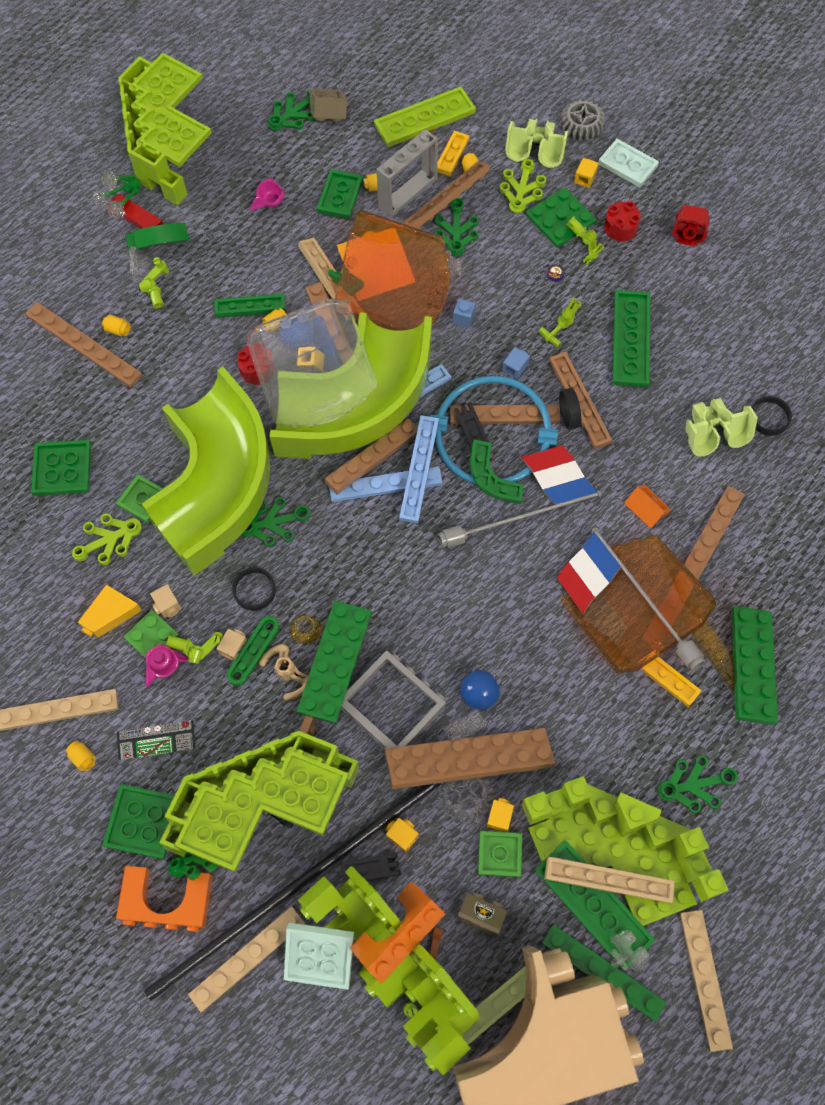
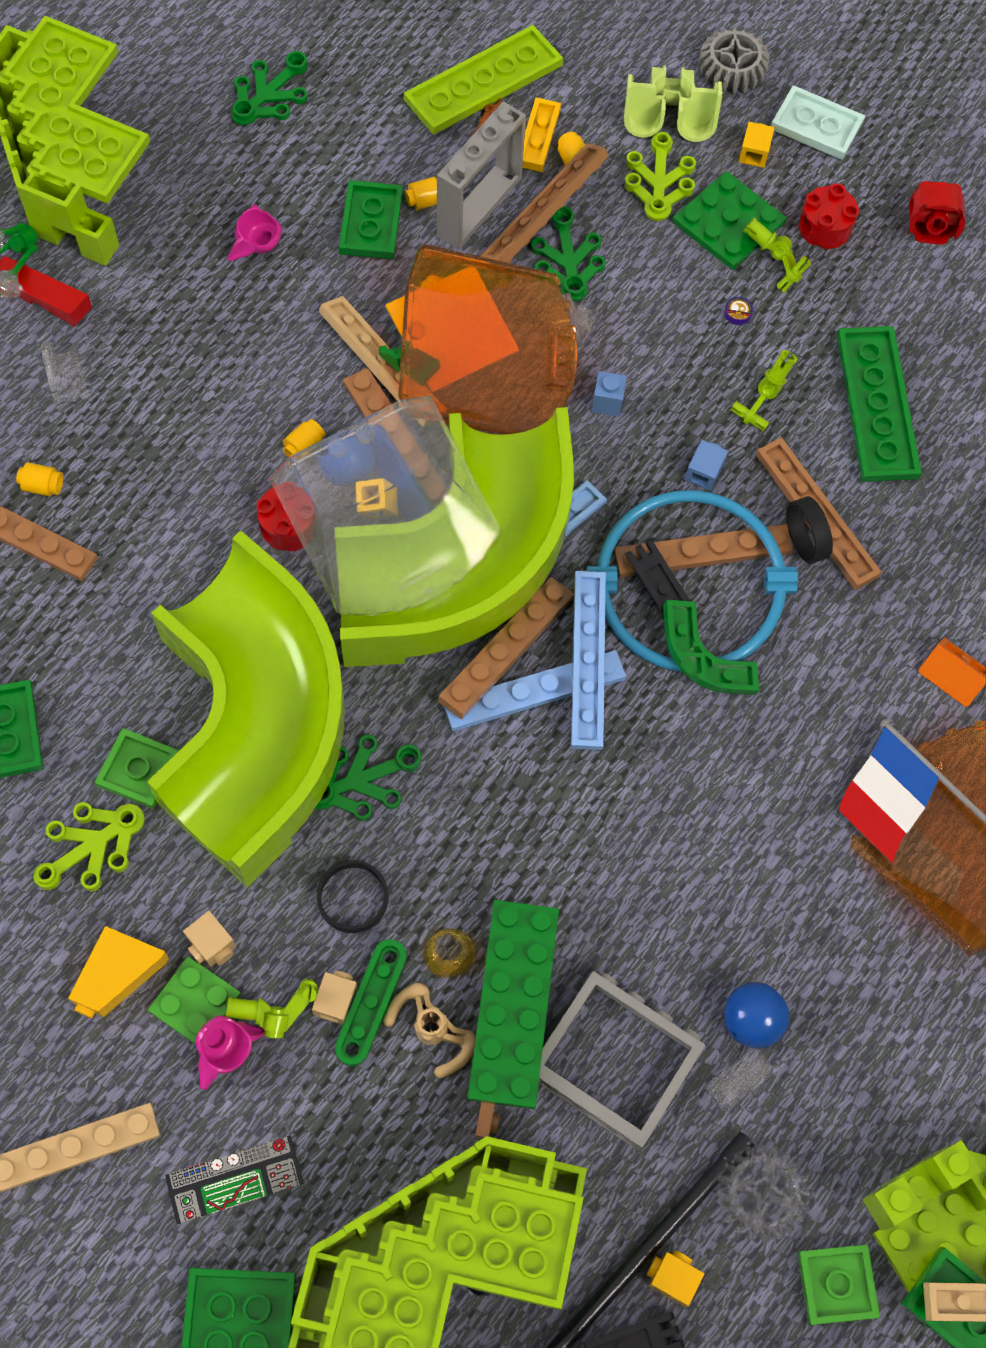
camera: 15 degrees left, 0 degrees up
yellow brick [66,741,96,771] -> none
green arch [125,223,189,252] -> none
lime pin [139,257,169,309] -> none
green plate [214,294,286,318] -> none
dark tan slope [309,89,347,121] -> none
medium nougat plate [385,728,555,789] -> none
flag [438,446,602,548] -> none
yellow brick [487,798,514,832] -> none

